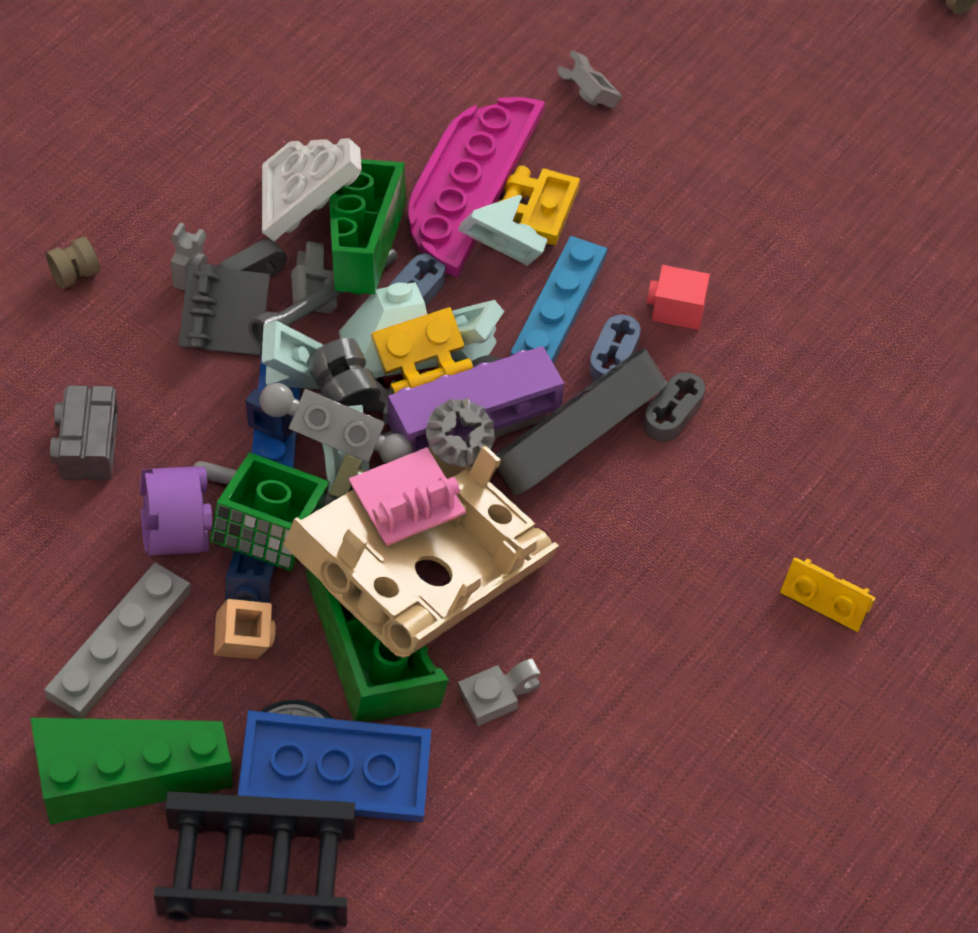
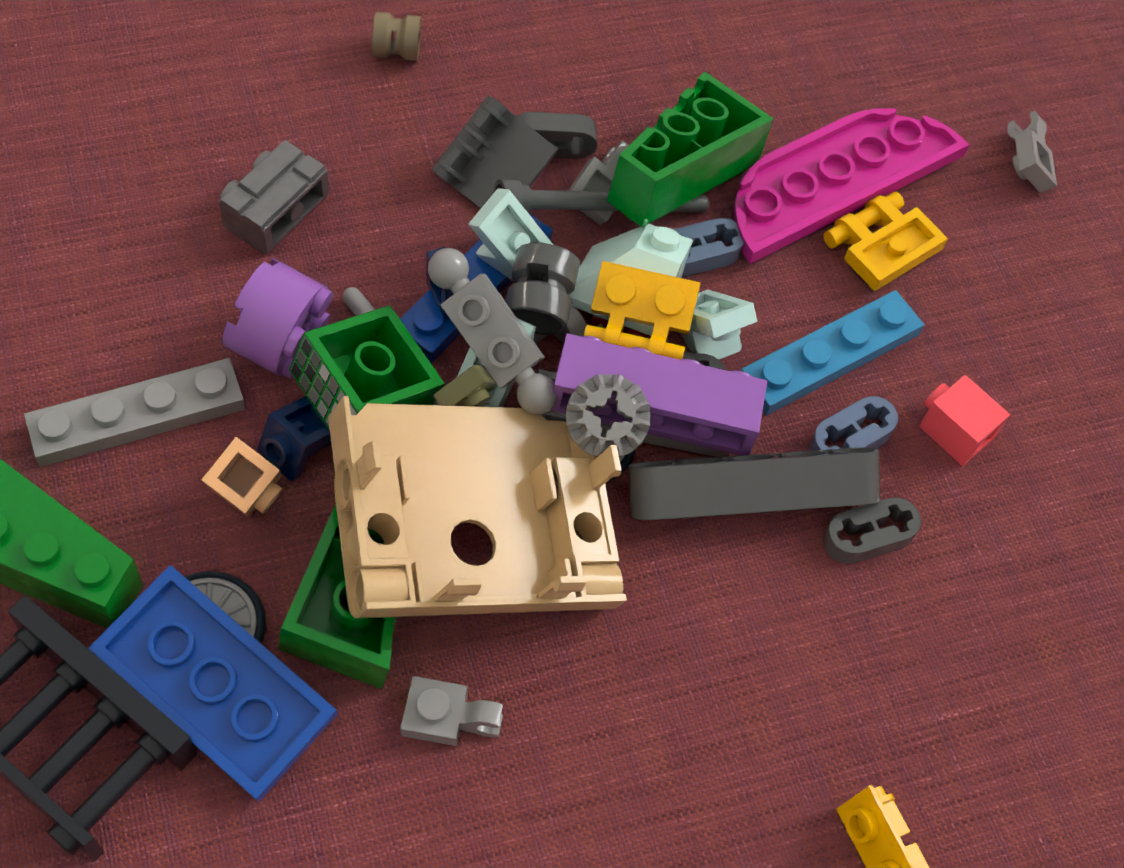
camera: 30 degrees right, 5 degrees up
light grey plate [170,223,208,291] -> none
white plate [262,138,361,242] -> none
bright pink hinge [349,447,466,546] -> none
light aqua slope [458,195,548,266] -> none

